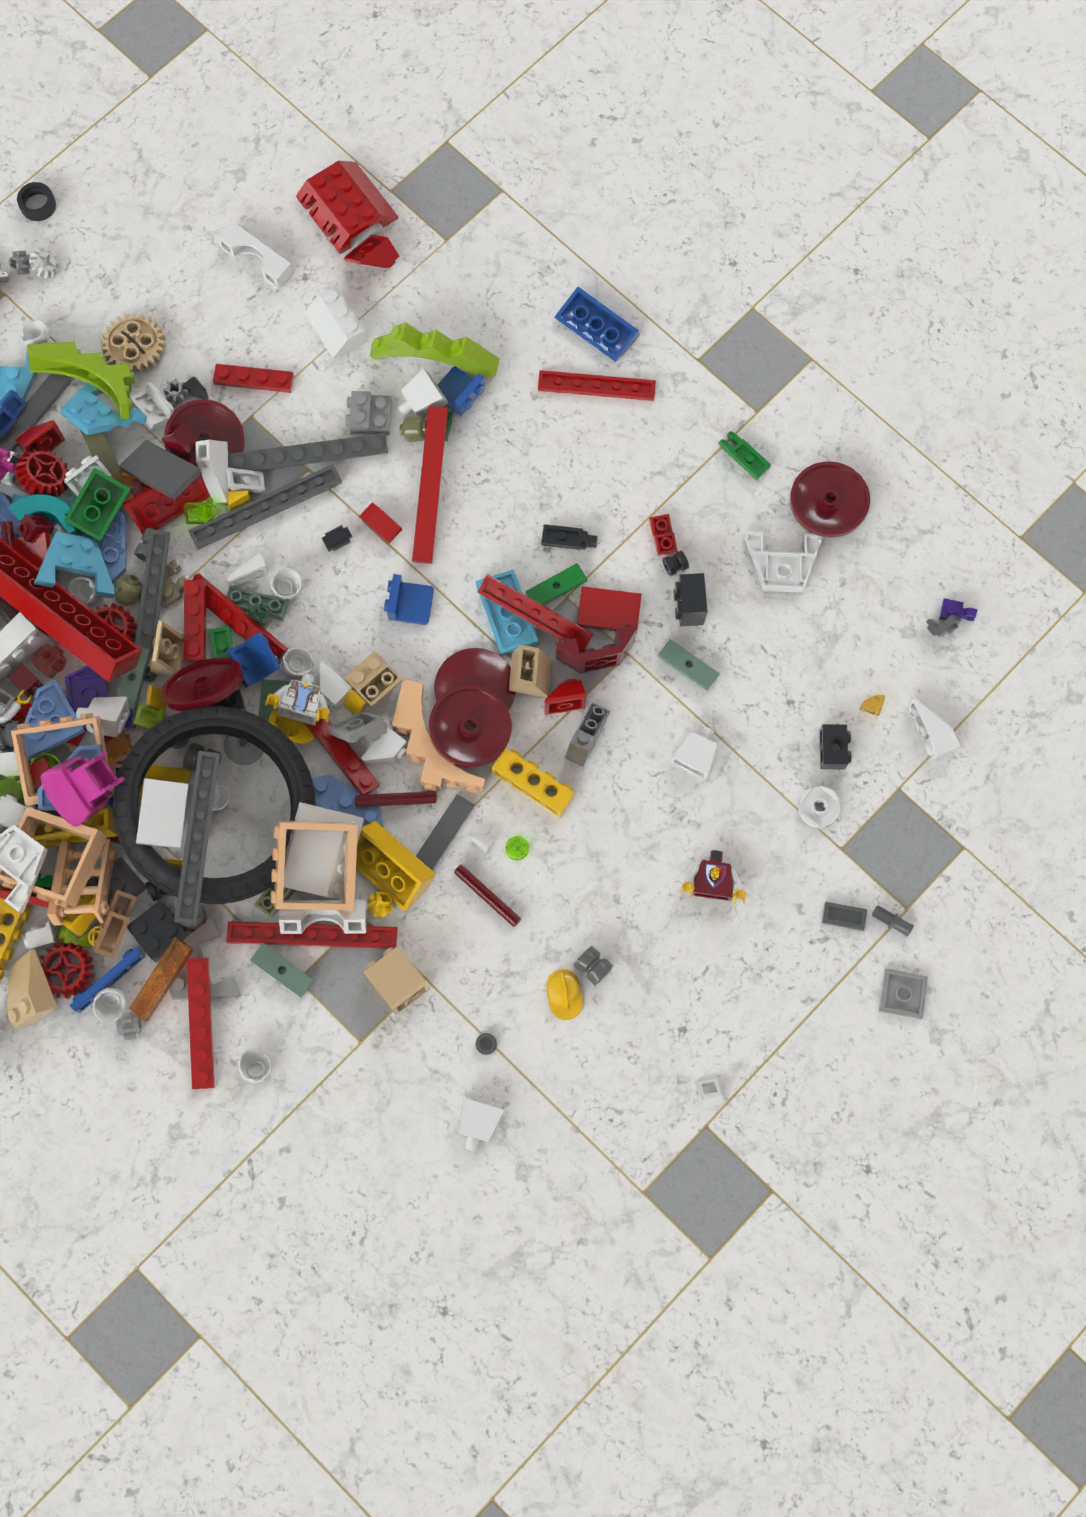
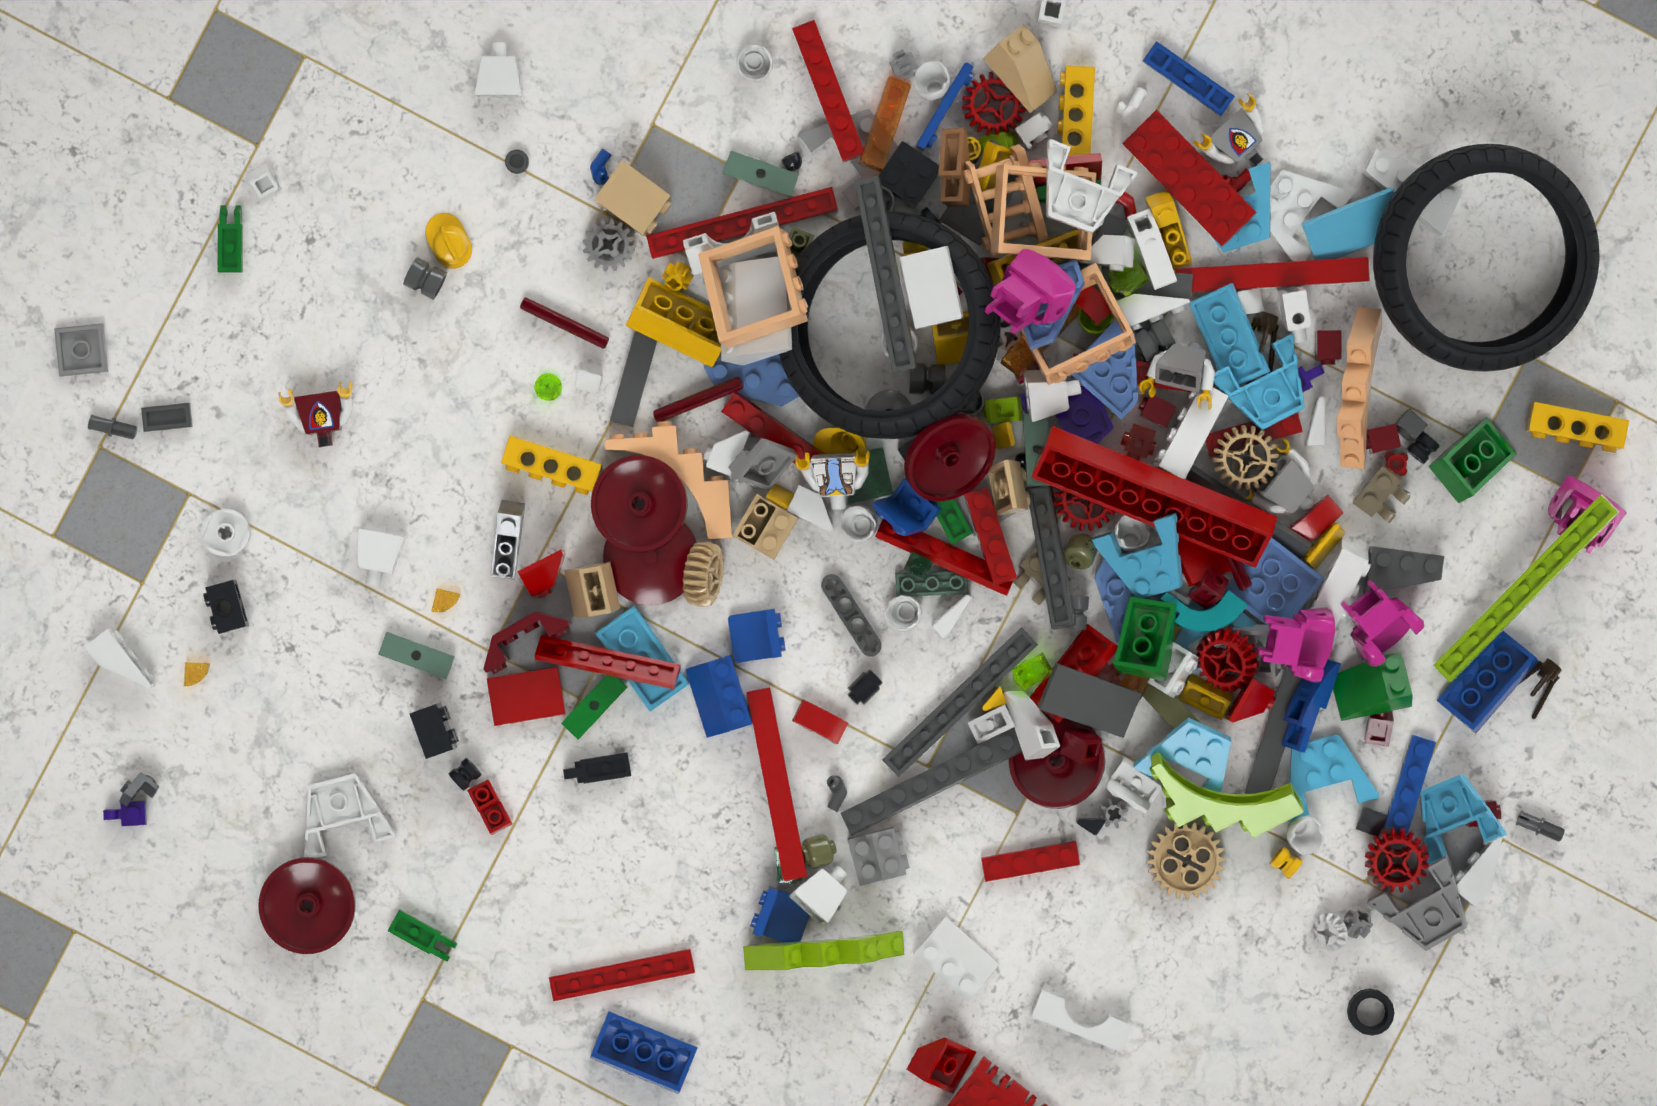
camera: 170 degrees right, 15 degrees up
none -> green hinge [217,205,243,273]
none -> clear yellow tile [431,588,461,612]
none -> light grey gear [583,219,635,271]
none -> blue arm [590,148,612,185]
none -> tan gear [683,541,724,607]
none -> blue slope [685,655,753,738]
none -> black hinge [781,151,802,171]
none -> dark grey beam [821,574,881,657]
none -> dark grey arm [827,776,847,812]
none -> yellow slope [1178,674,1234,720]
none -> yellow wheel [1269,846,1303,879]

